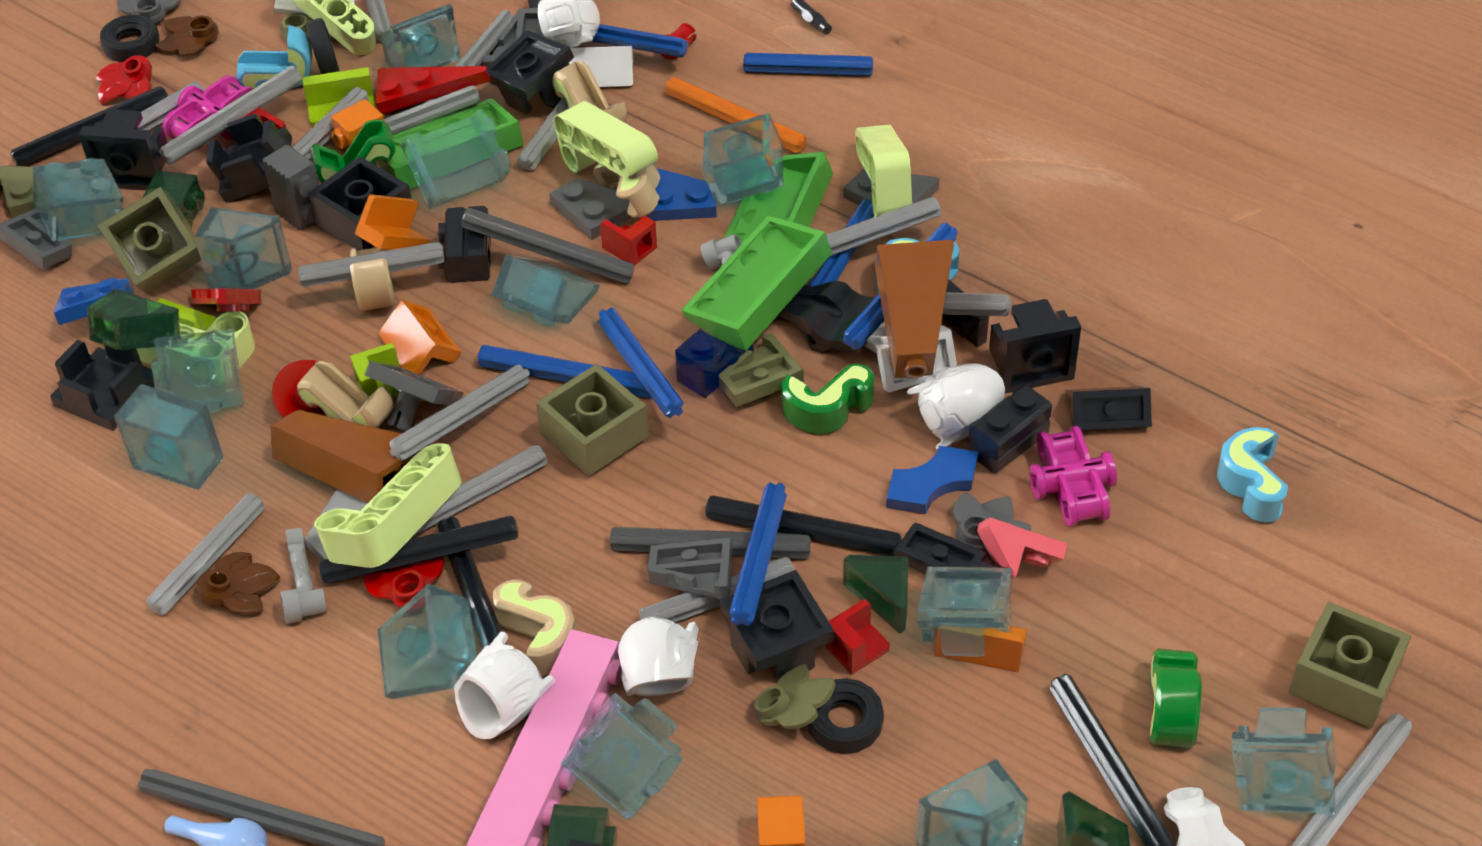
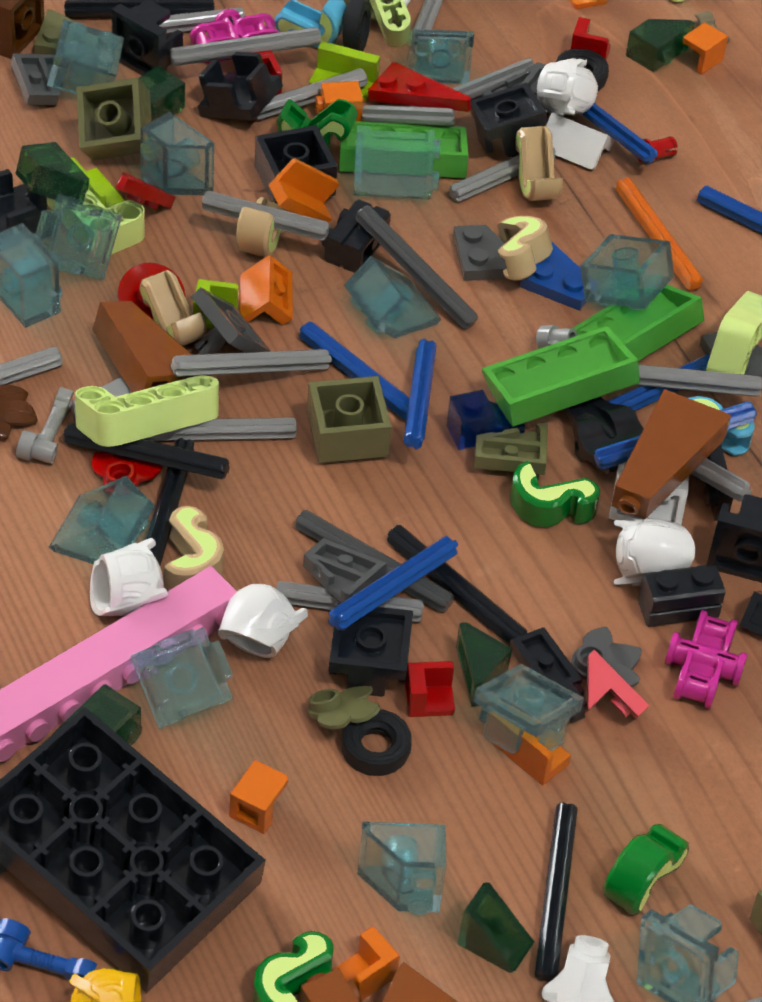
camera: 25 degrees right, 0 degrees up
blue wing [53,278,134,325] -> none
dark grey brick [263,145,319,231] -> none
yellowish green beam [553,101,658,178] -> none
red panel [600,216,657,266] -> none
blue tile [886,446,978,514] -> none

